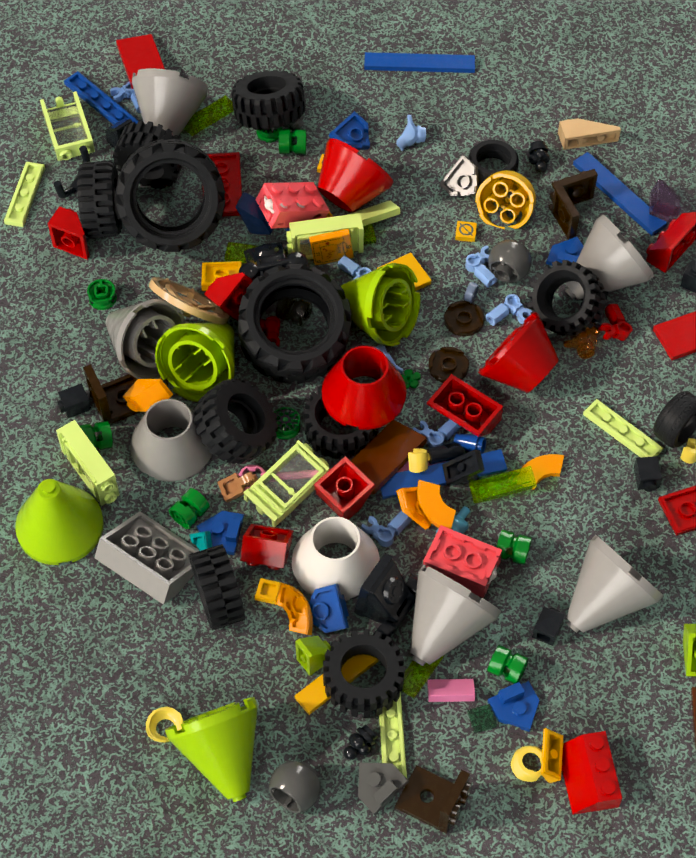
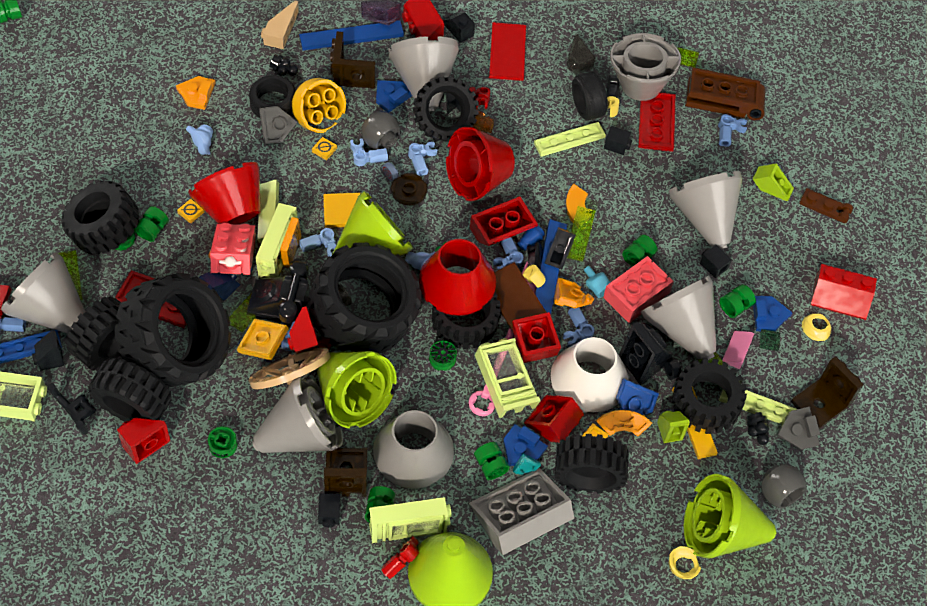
camera: 70 degrees left, 0 degrees up
yellowish green tile [4,162,45,227] -> none
light orange slope [122,379,173,412] -> none
black tyre [194,379,278,464] -> none
medium nougat plate [217,472,258,502] -> none
blue plate [329,111,370,150] -> none
blue tile [364,52,475,73] -> none
light orange tile [417,480,456,529] -> none
dark brown tile [428,347,469,383] -> none
yellow slope [541,728,564,783] -> none
none -> light orange plate [176,76,215,110]
none -> red bar [381,535,419,579]

